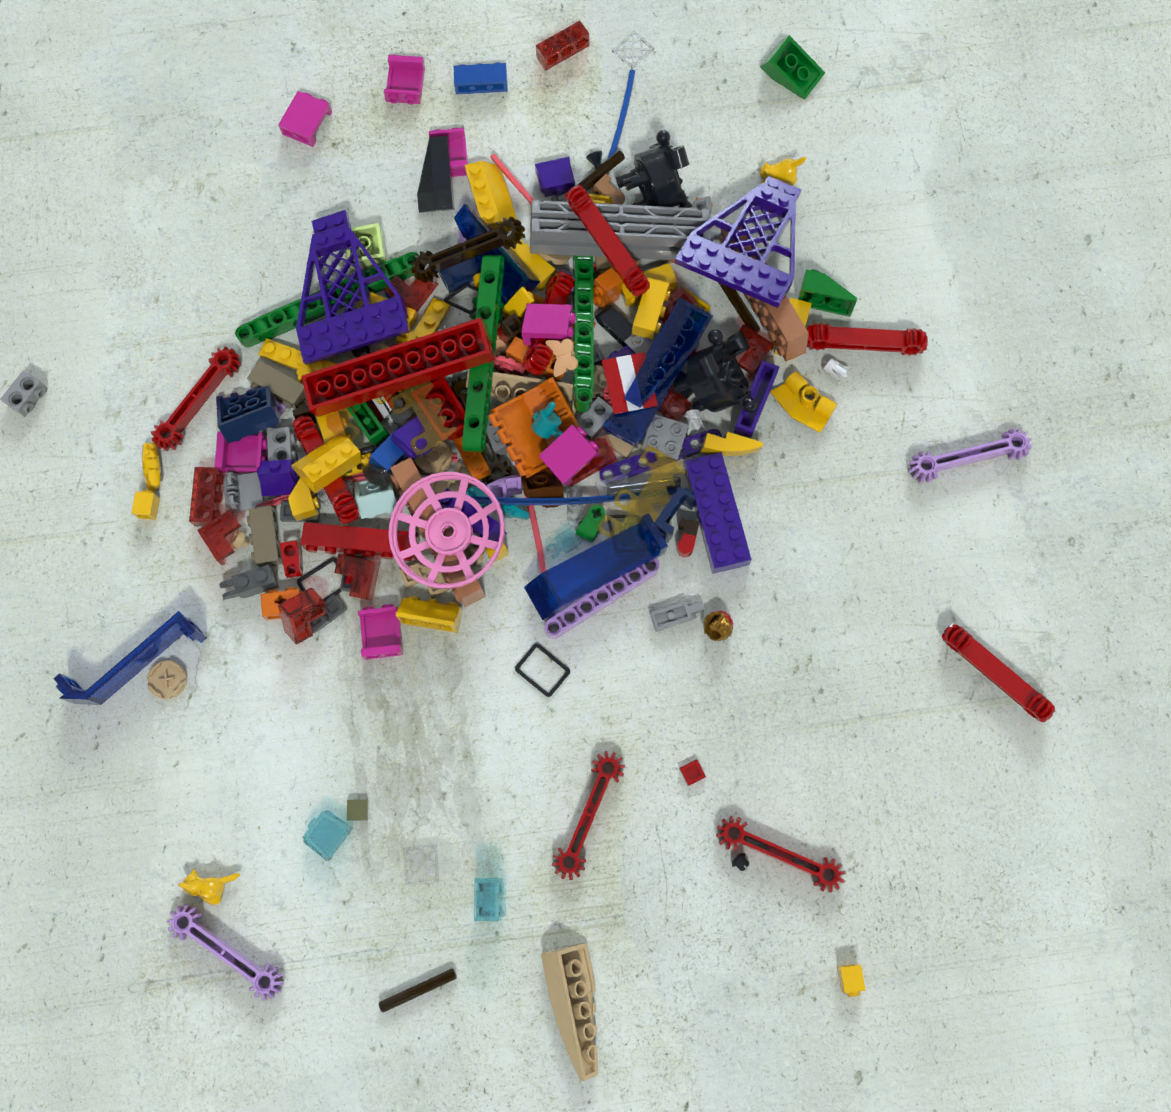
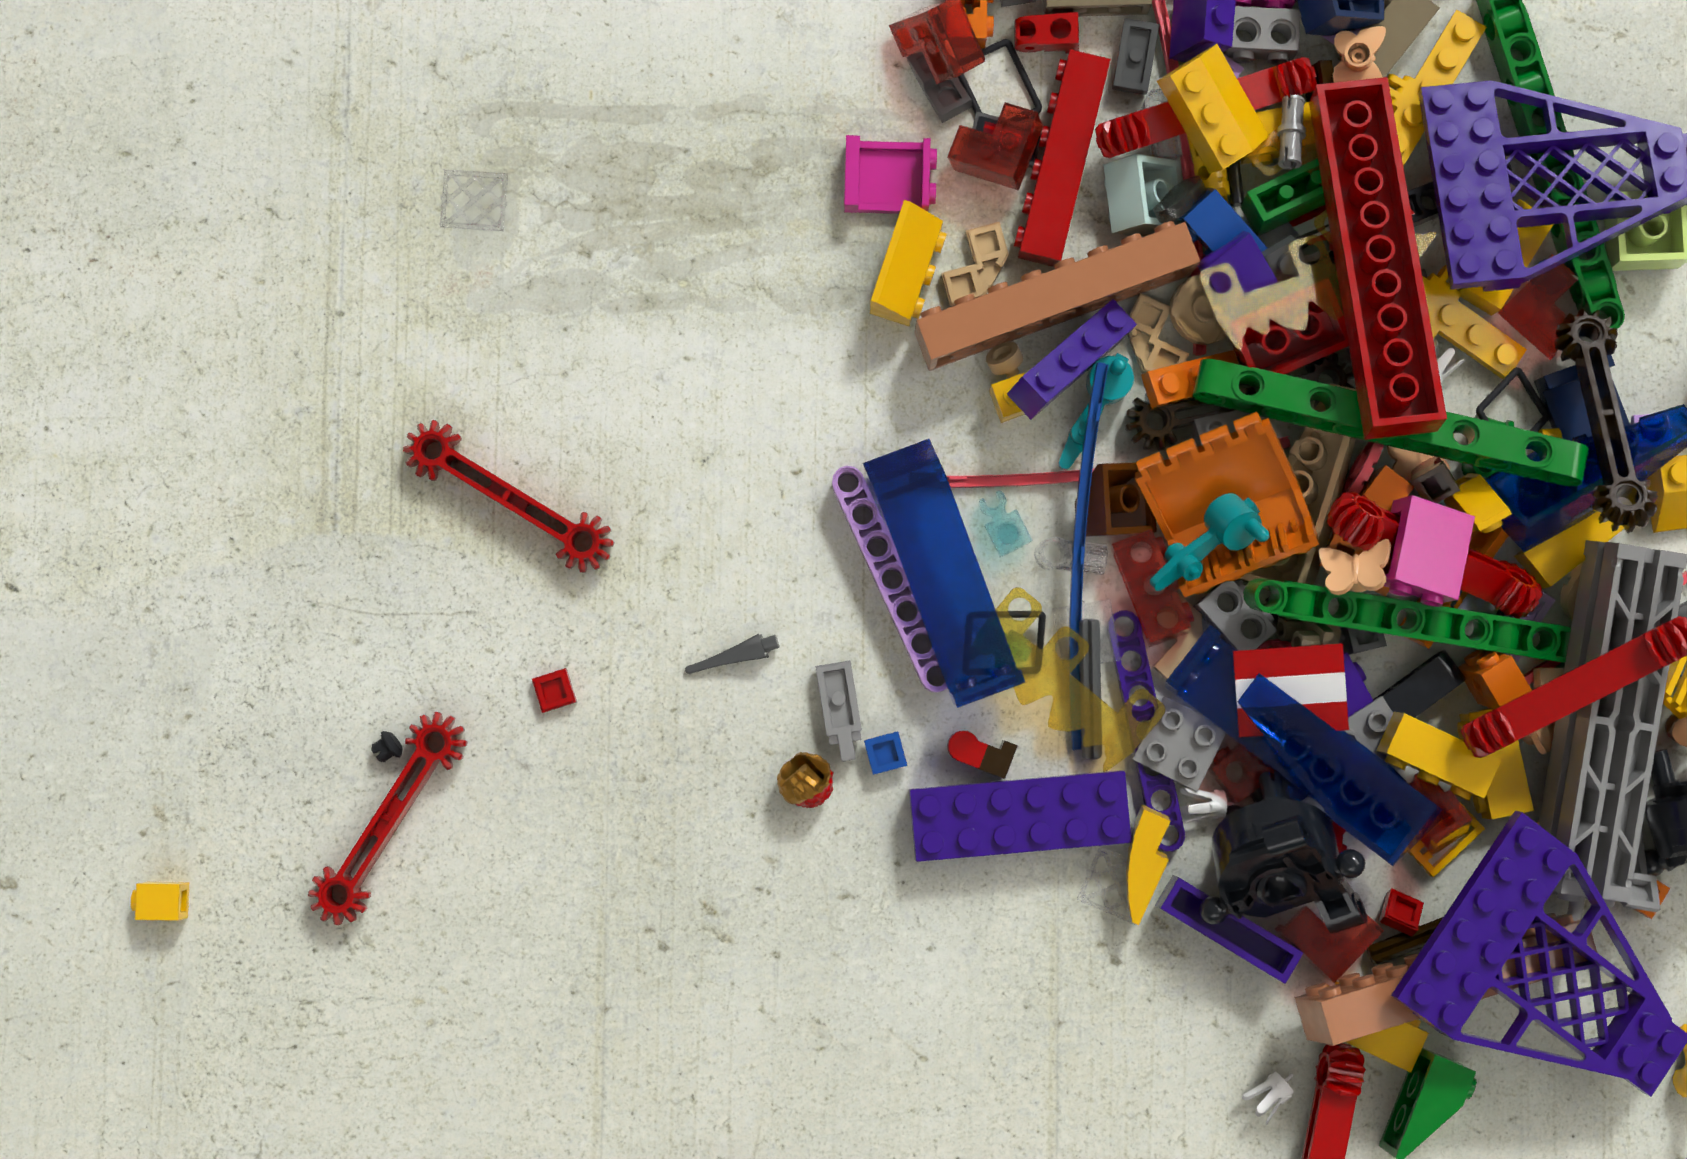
camera: 95 degrees right, 10 degrees up
yellow slope [288,478,320,521] -> none
clear light blue torso [302,810,353,861] -> none
olive tile [347,800,368,821] -> none
dark brown axle [379,969,457,1013] -> none
bright pink dish [389,472,505,589] -> none
clear light blue piece [474,878,506,921] -> none
lavender slope [486,474,522,498] -> none
black piece [515,643,570,697] -> none
dark pink panel [539,425,601,486] -> none
tan wedge [541,942,598,1081] -> none
green piece [575,505,606,543] -> none
dark blue panel [653,486,696,543] -> none
yellow panel [770,371,838,433] -> none
none -> dark grey piece [685,633,780,674]
none -> blue plate [864,731,907,775]
none -> light grey pin [1277,95,1306,169]
none -> light nougat animal [1333,26,1386,83]
none -> red tile [1379,888,1424,937]

